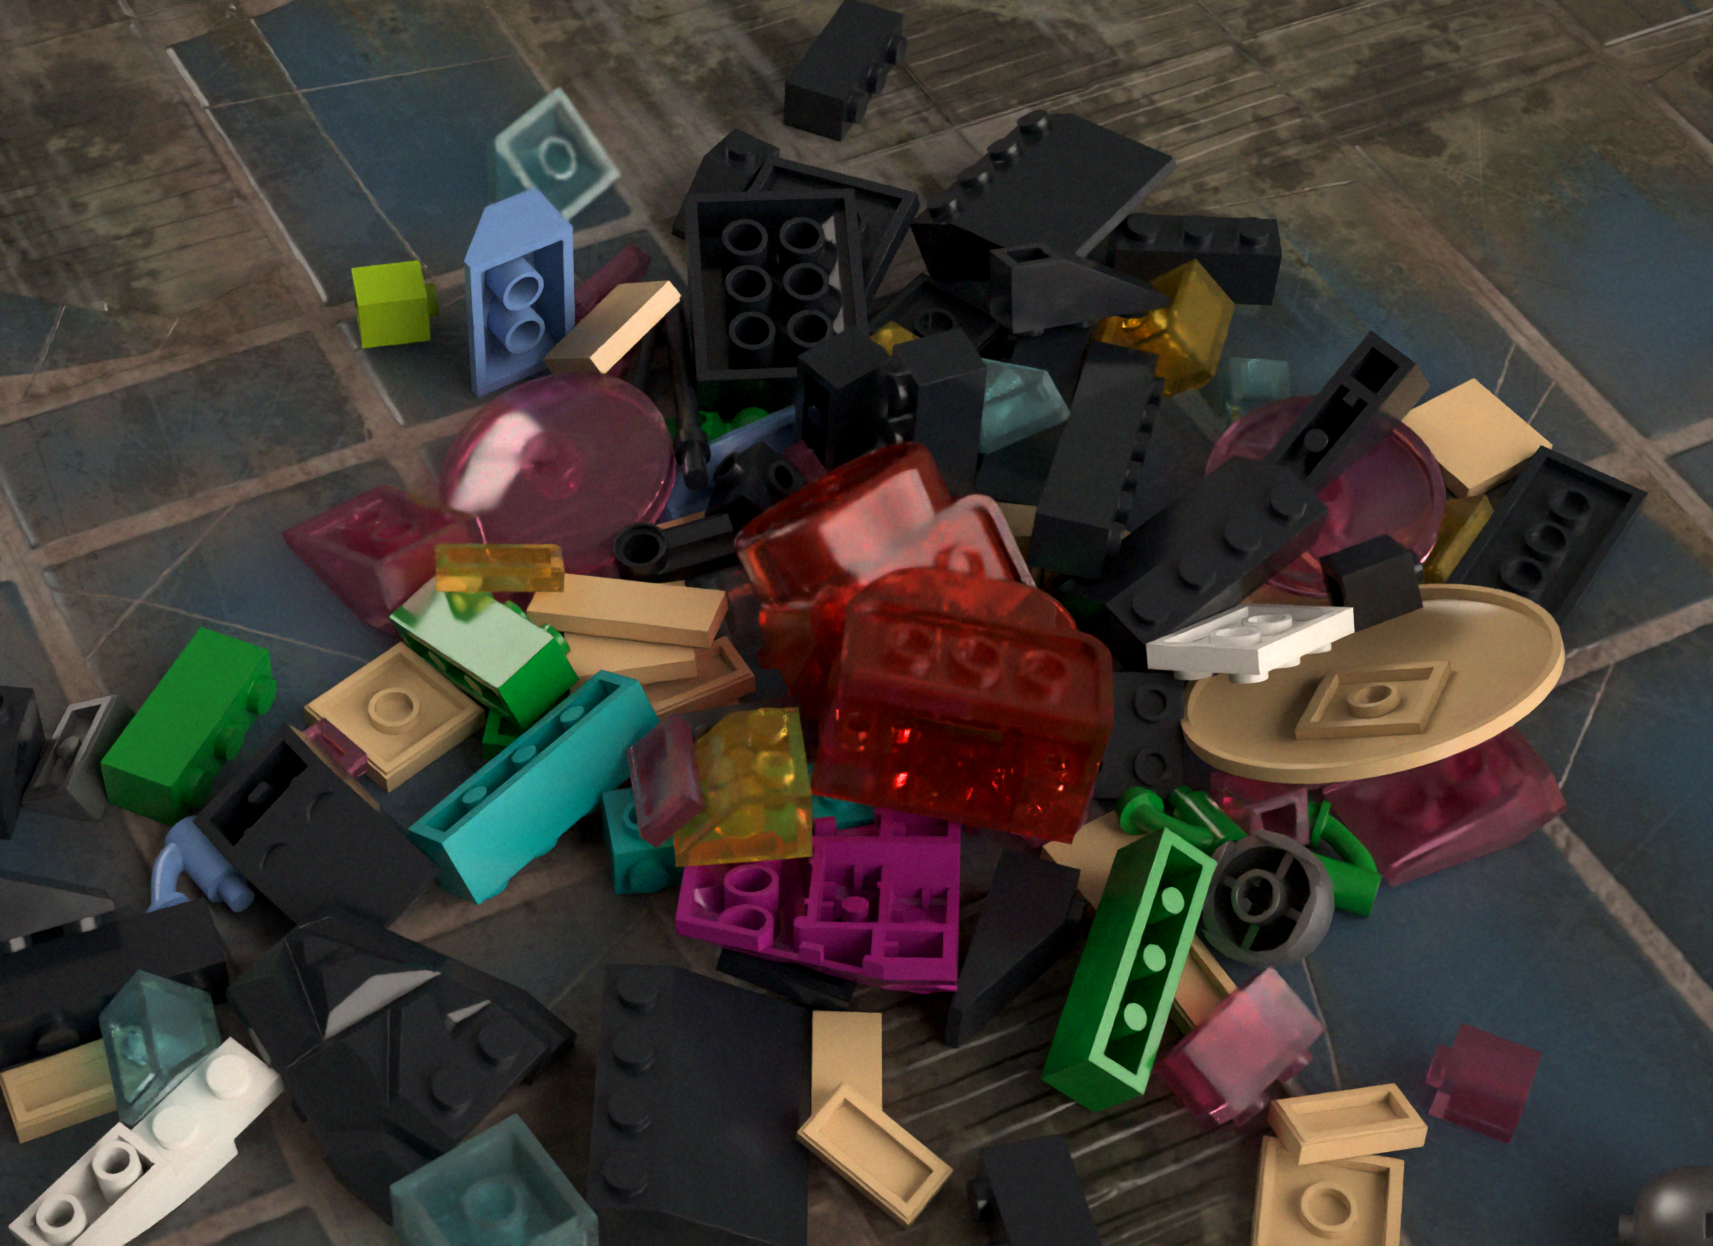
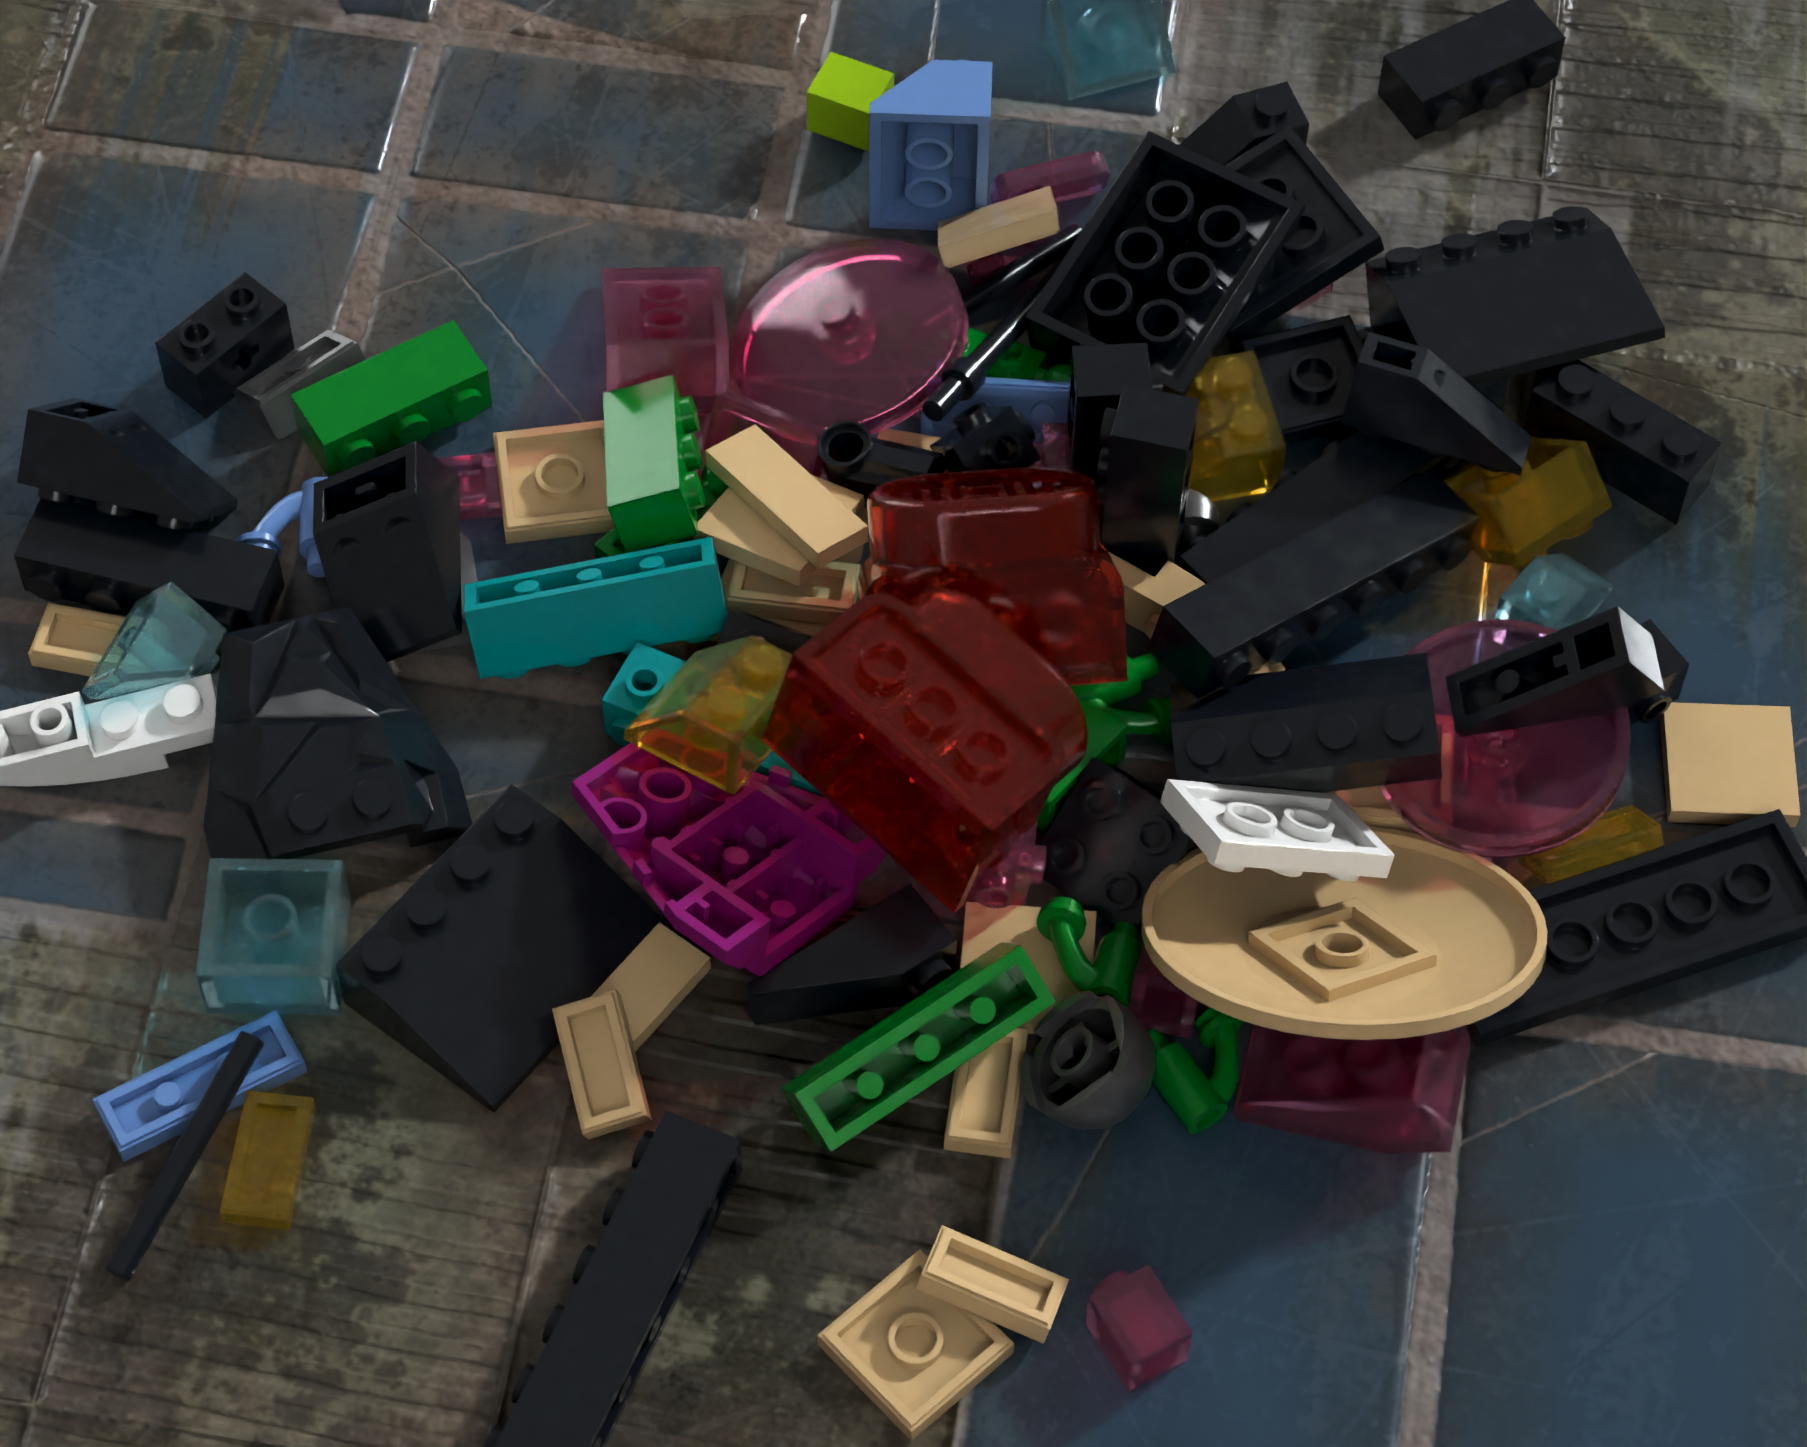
camera: 40 degrees right, 10 degrees up
clear yellow tile [434,544,565,592] -> none
clear pink tile [627,712,705,848] -> none
clear light blue slope [978,358,1071,454] -> none
clear pink brick [1153,965,1326,1131] -> none
black brick [1319,533,1425,632] -> none

